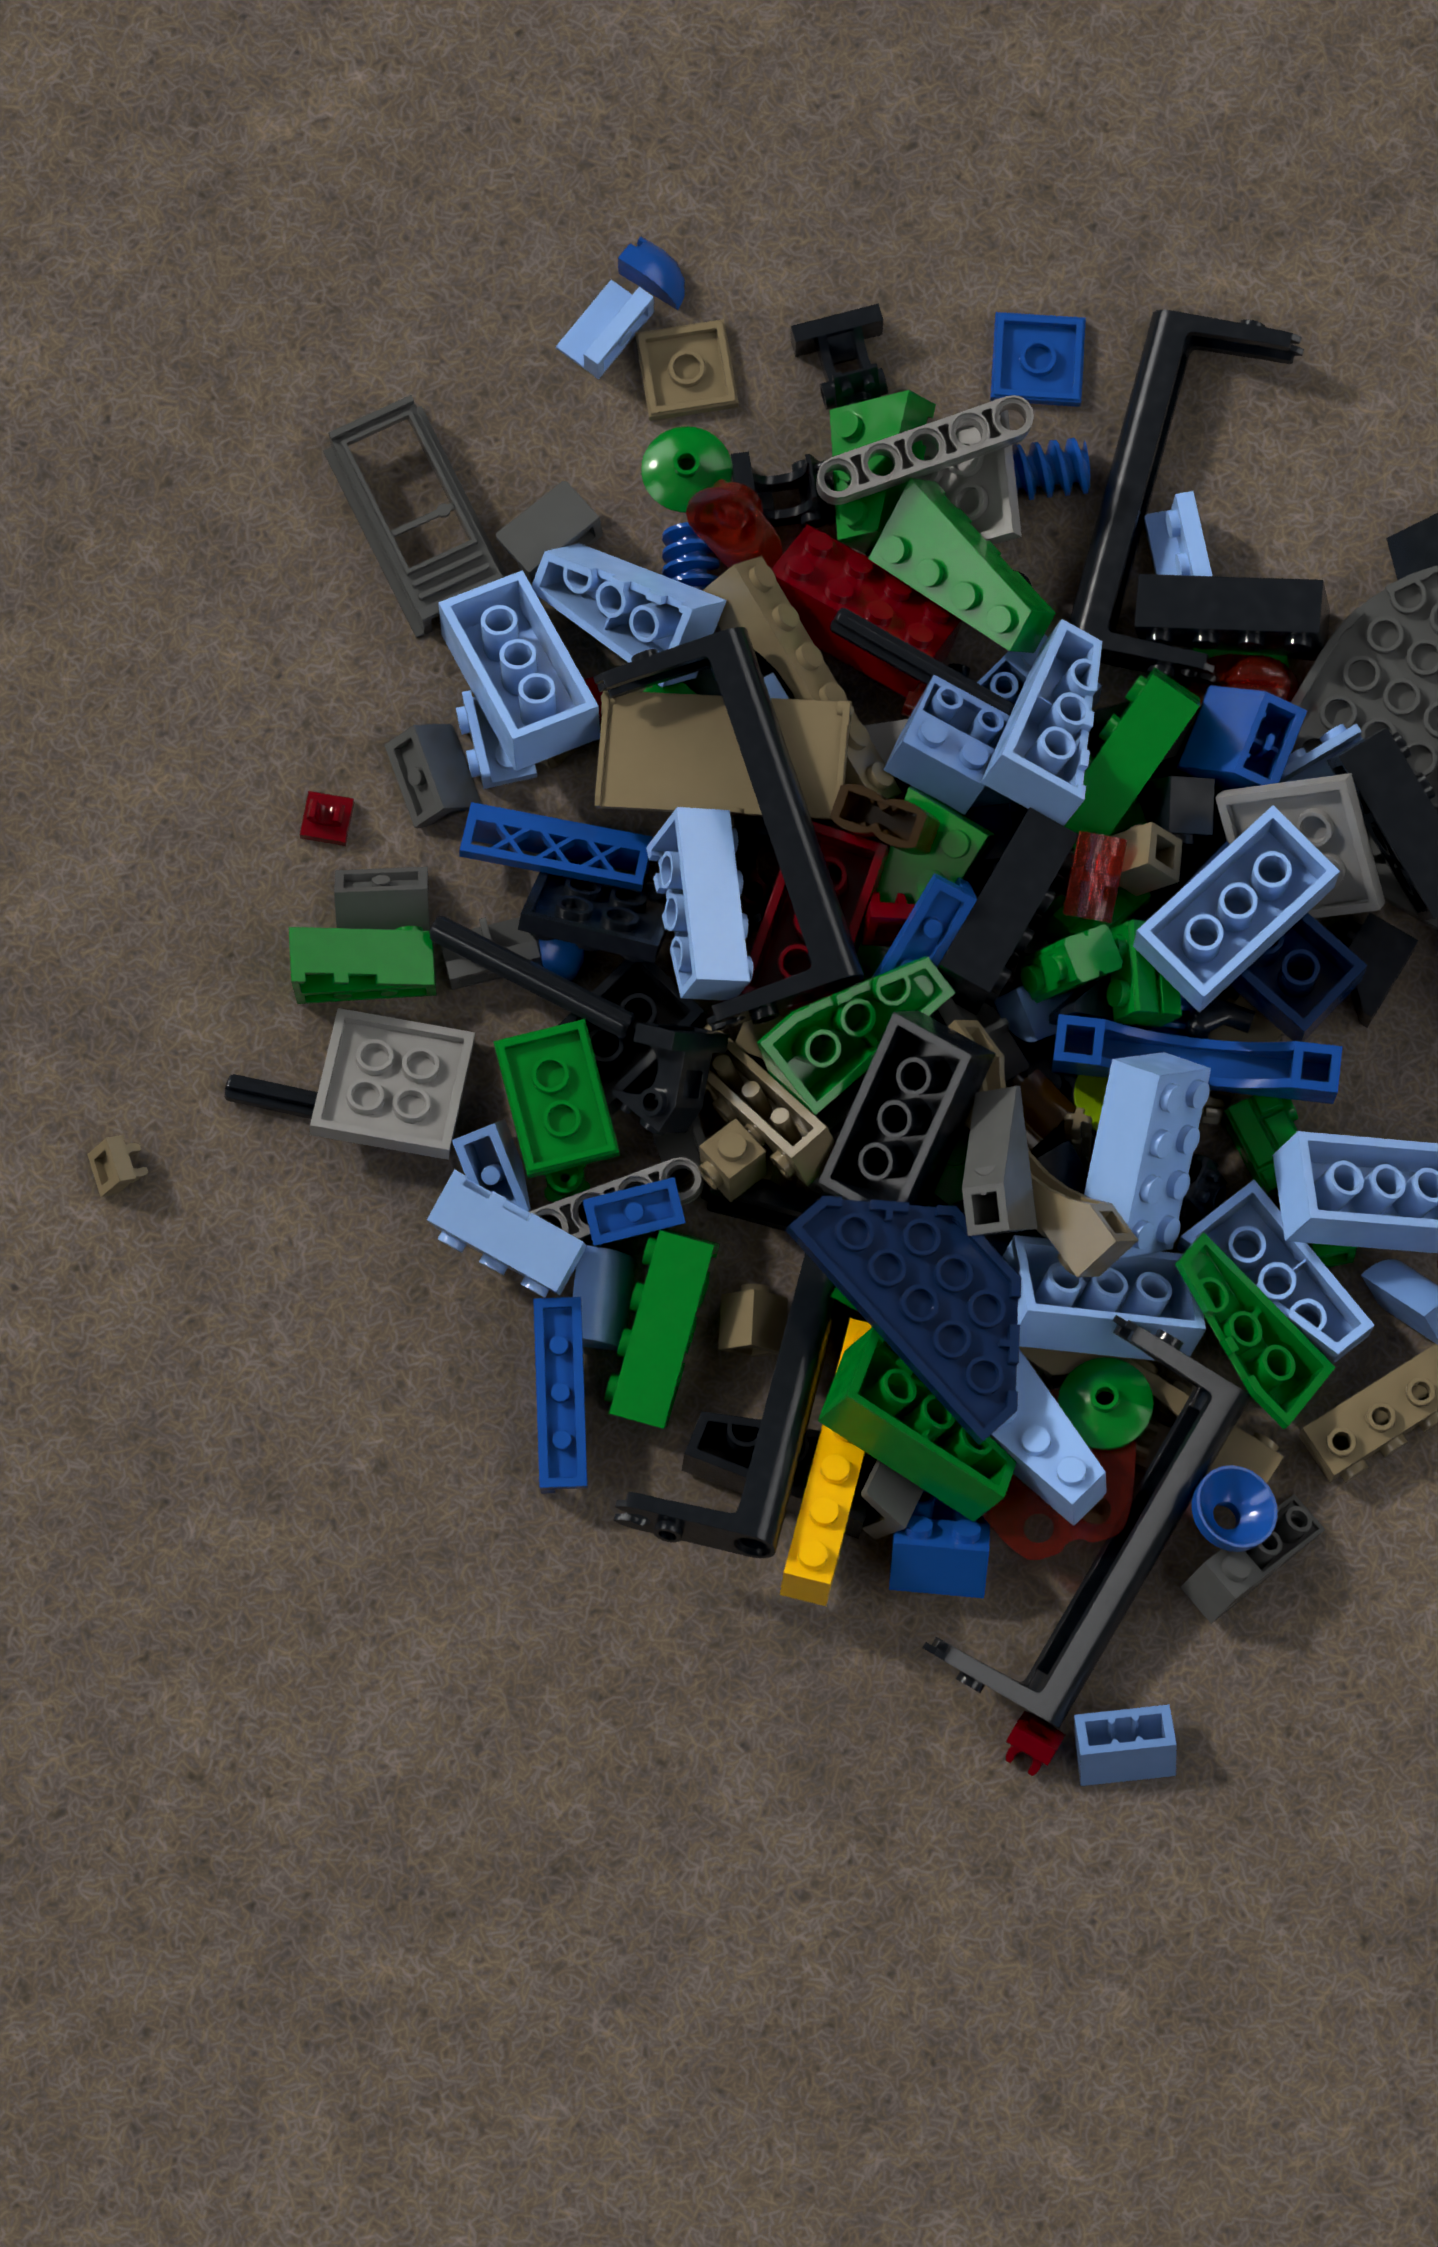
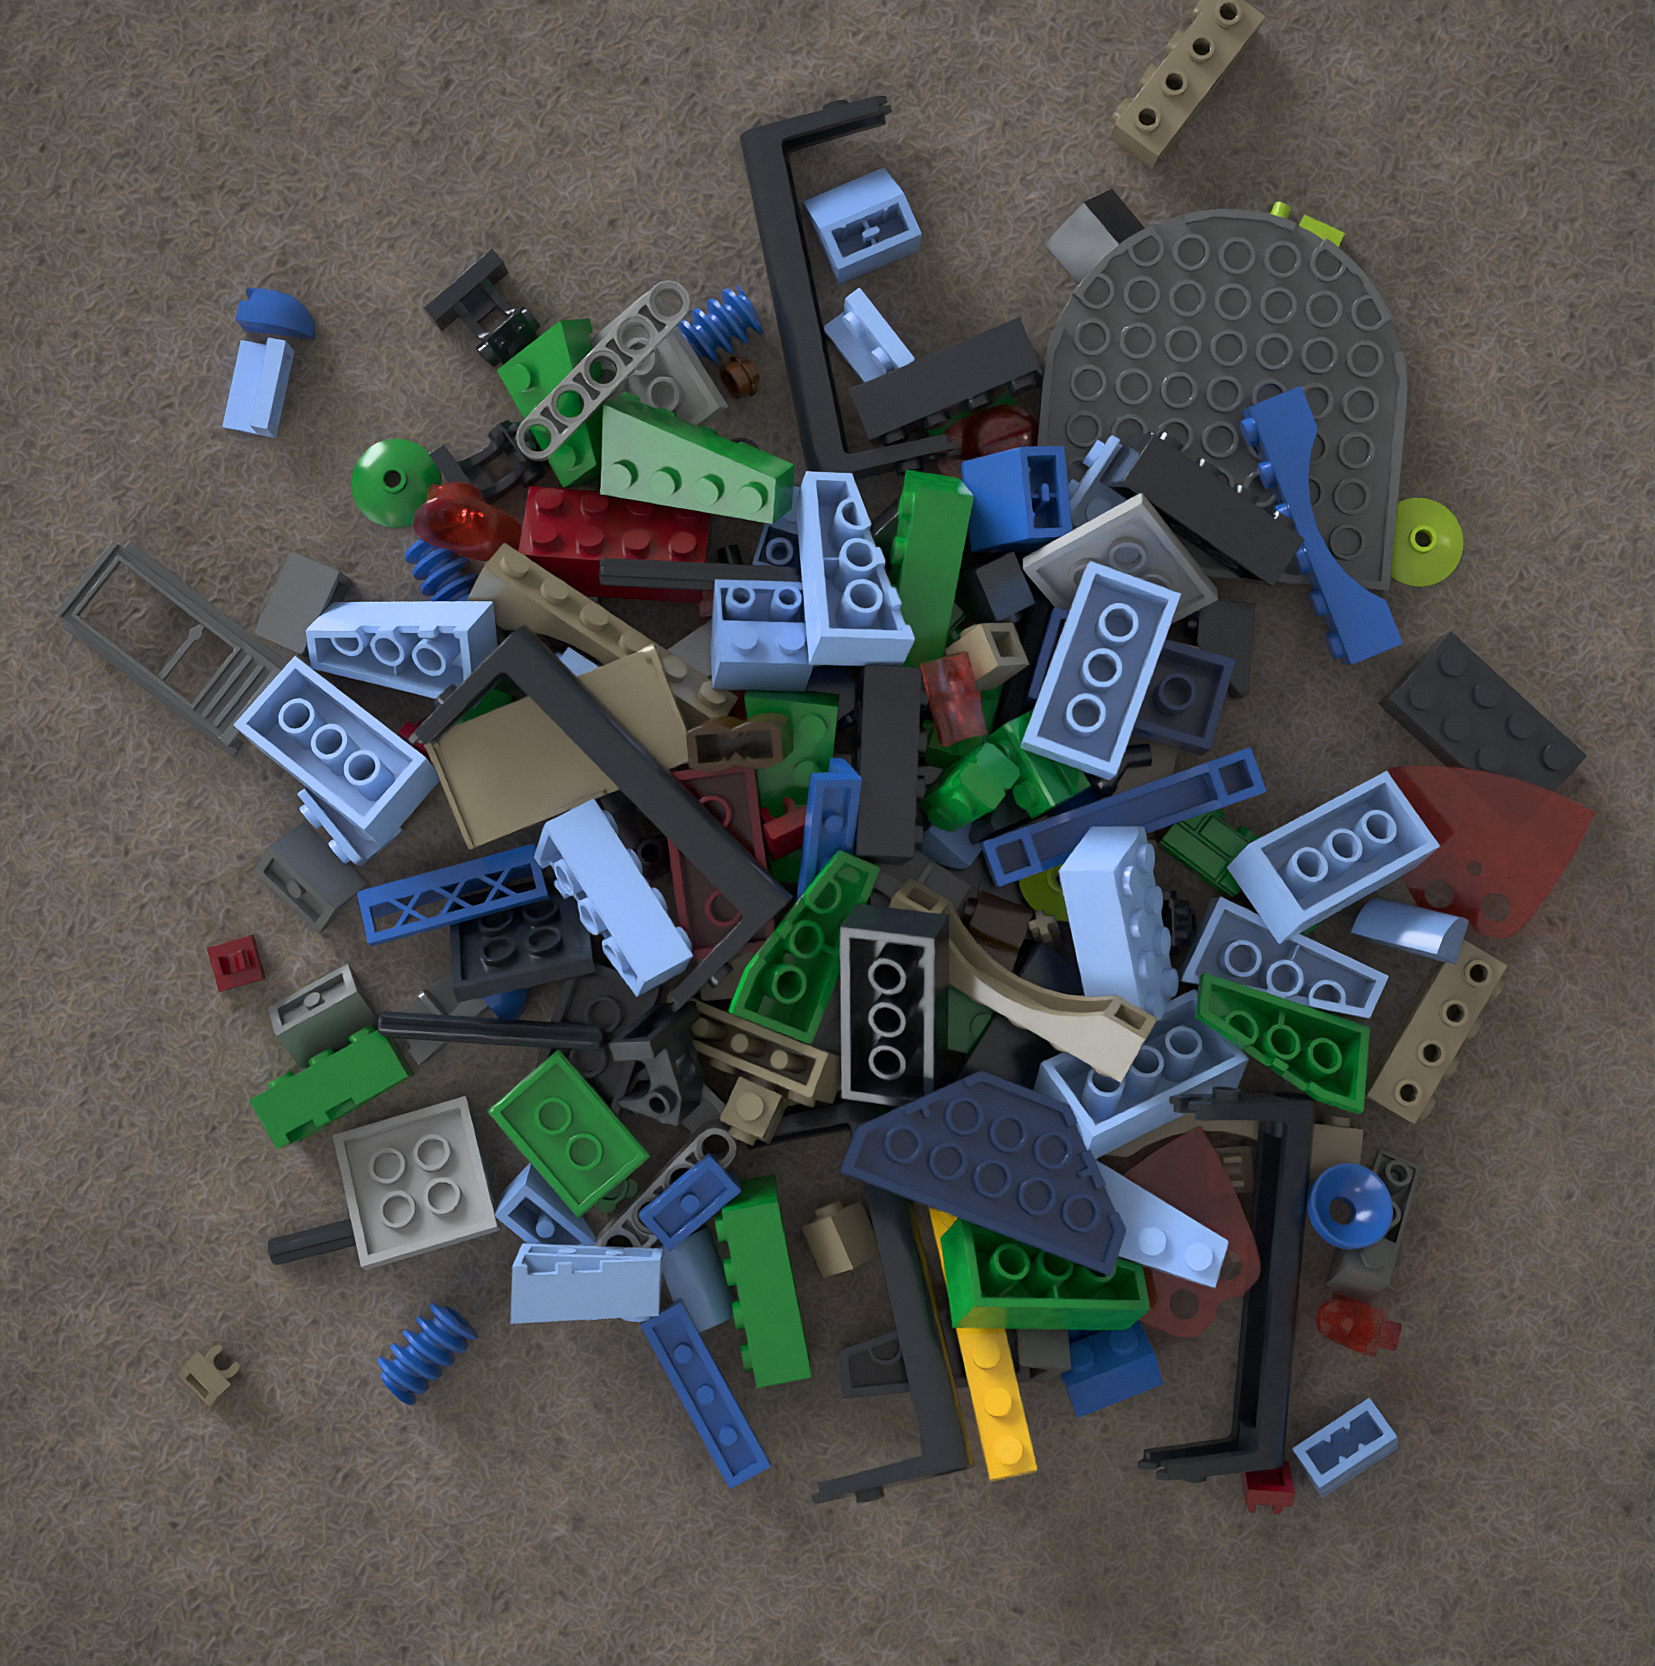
camera: 30 degrees left, 10 degrees up
dark tan tile [635,319,739,421] -> none
dark grey slope [962,1086,1038,1236] -> none
blue tile [990,312,1086,407] -> none
green dish [1058,1358,1153,1450] -> none
none -> blue piece [377,1302,479,1406]
none -> reddish brown plate [719,355,760,399]
none -> medium blue slope [802,167,922,285]
none -> clear red hips [1316,1292,1402,1357]

